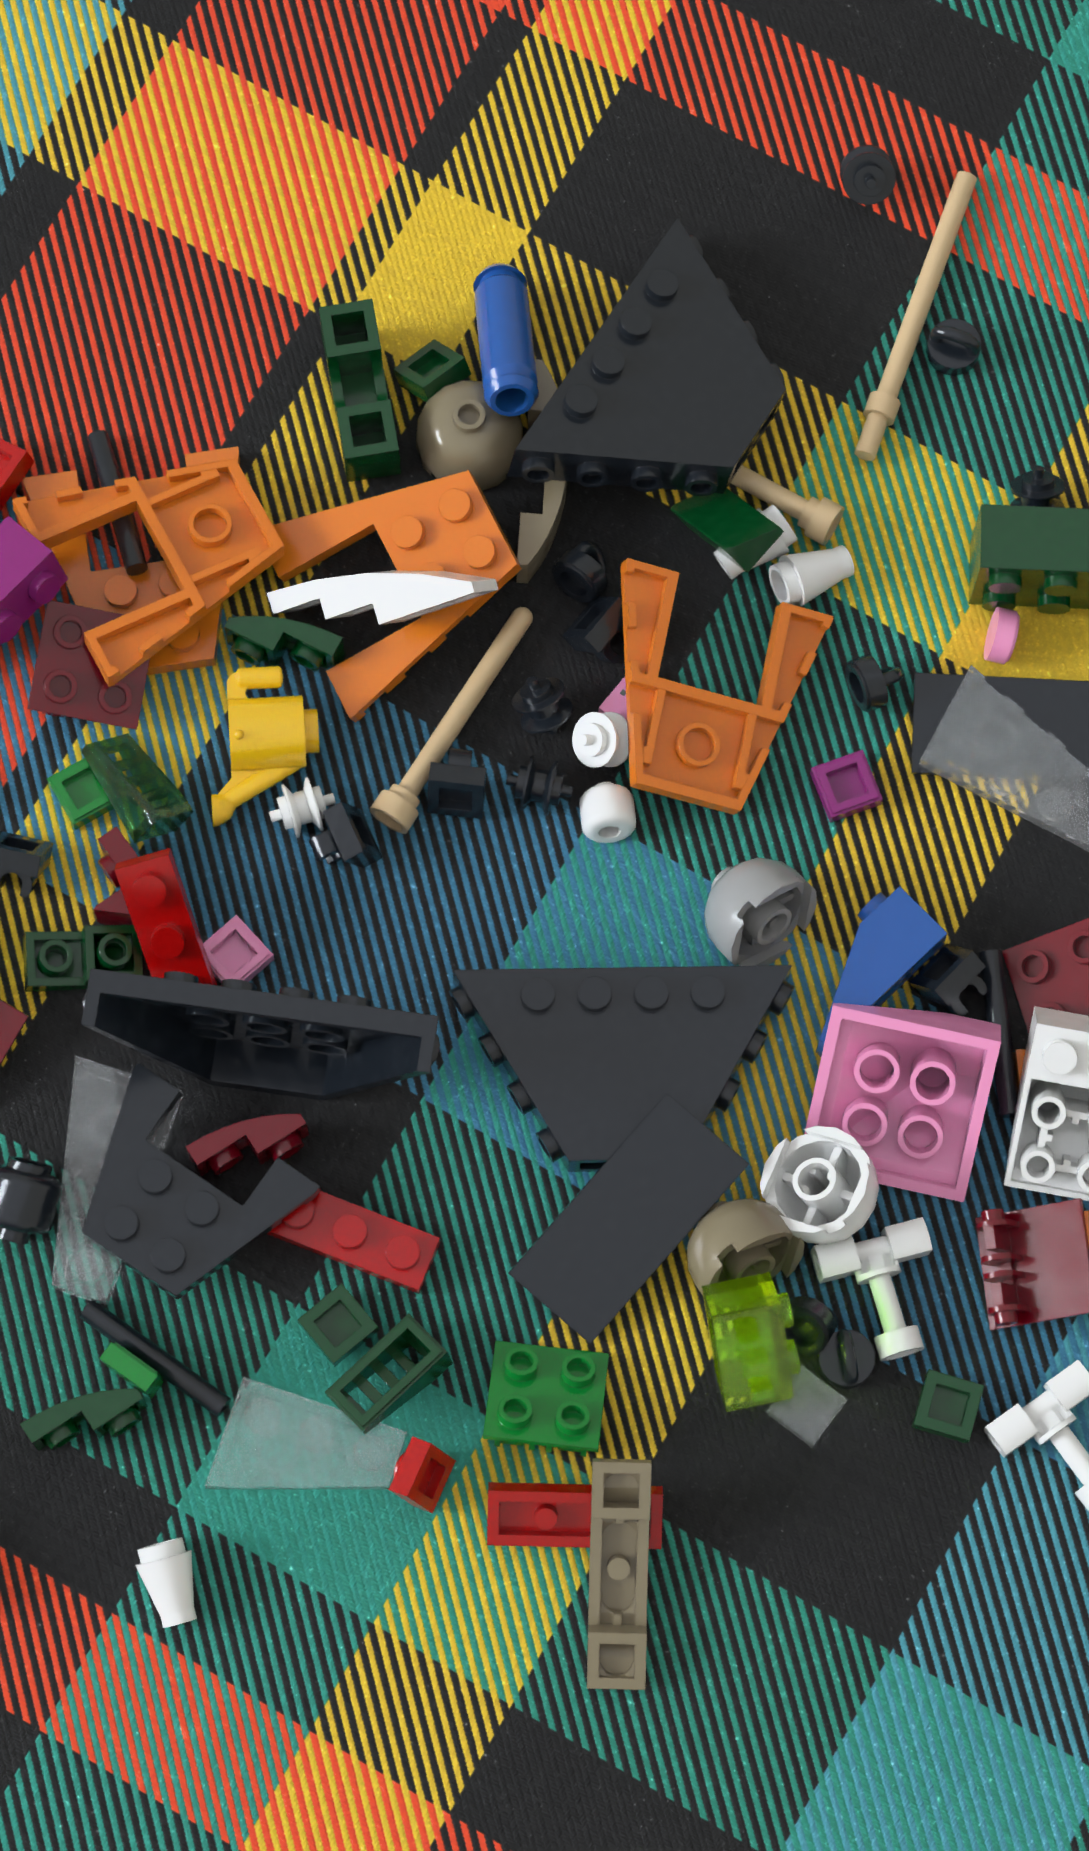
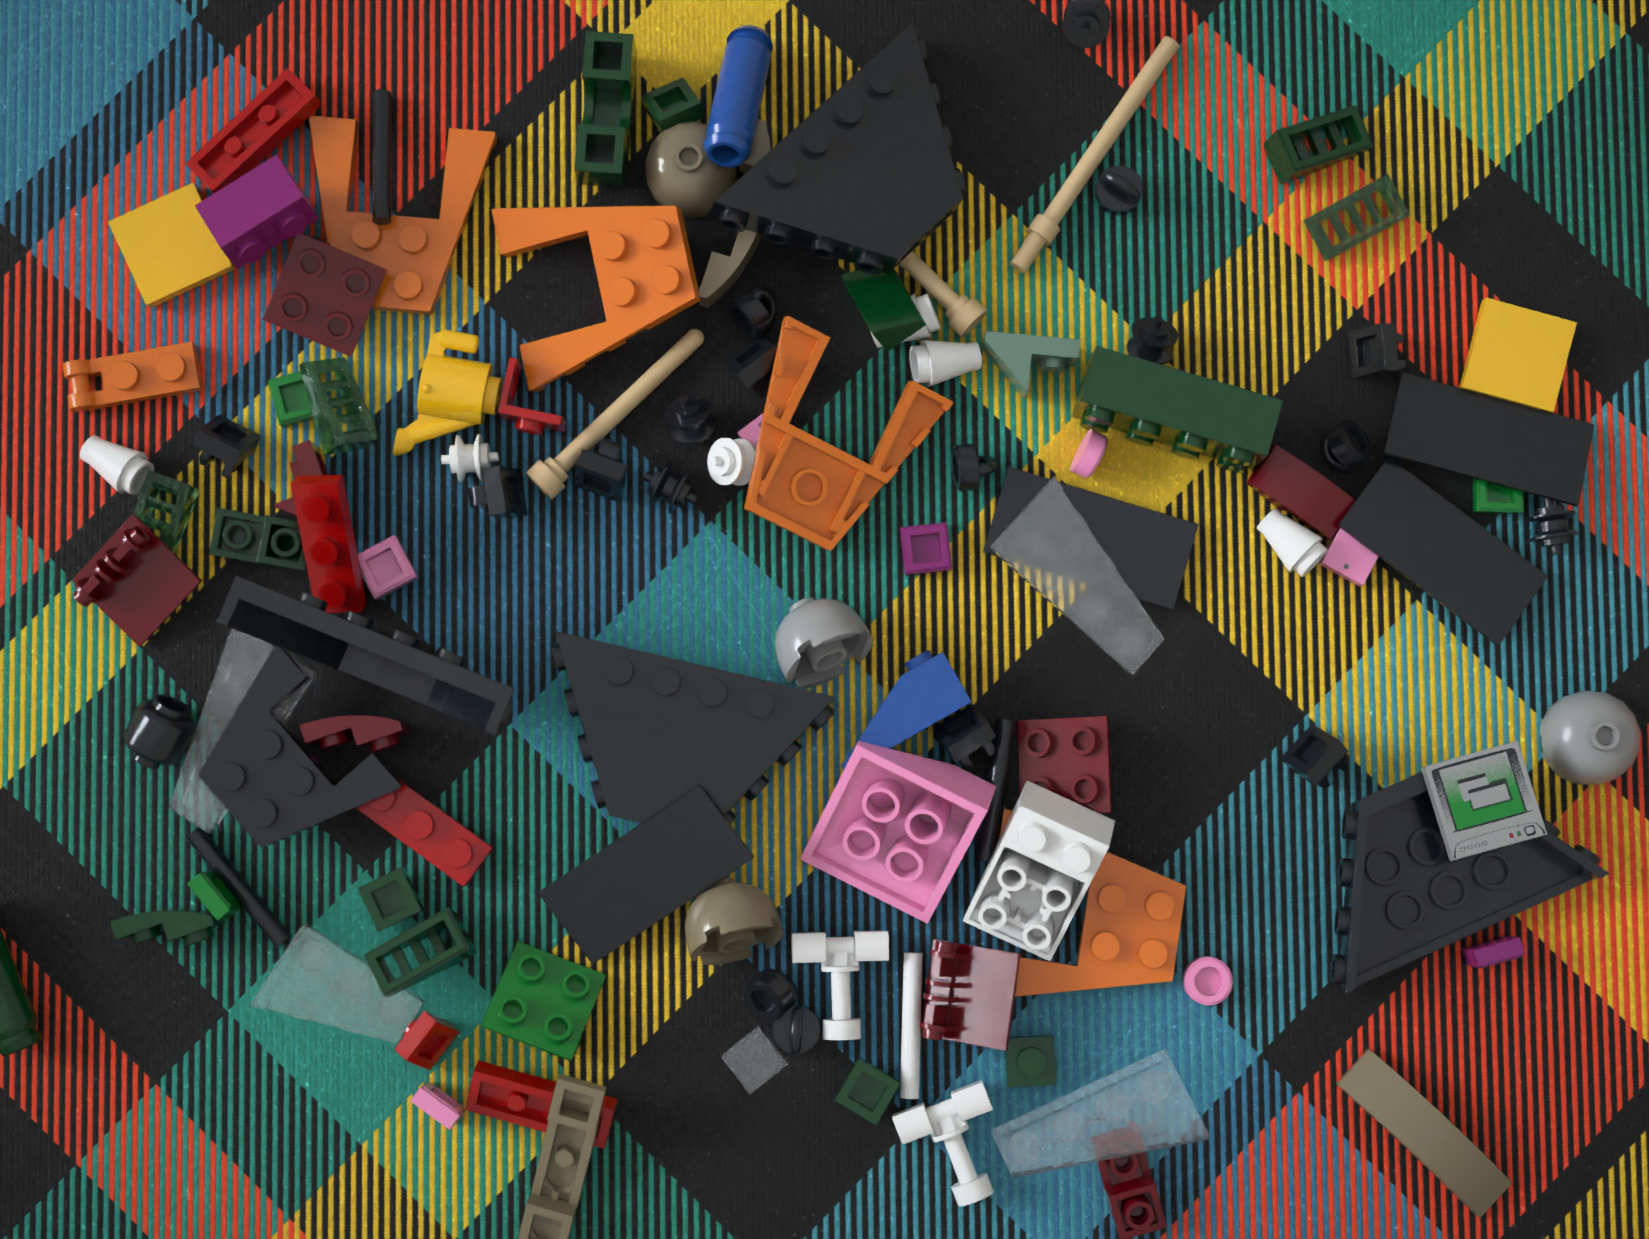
camera: 15 degrees right, 10 degrees up
orange wing [12,458,284,687] -> none
white cone [135,1537,197,1628] -> none
dark green slope [224,616,345,671] -> none
white slope [267,570,499,625] -> none
white piece [579,782,636,843] -> none
clear neon green brick [702,1272,801,1412] -> none
white cylinder [760,1126,879,1245] -> none
none -> bright pink tile [410,1082,466,1130]
none -> red bracket [498,357,567,435]
none -> white bar [900,952,923,1099]
none -> sand green slope [982,331,1081,399]

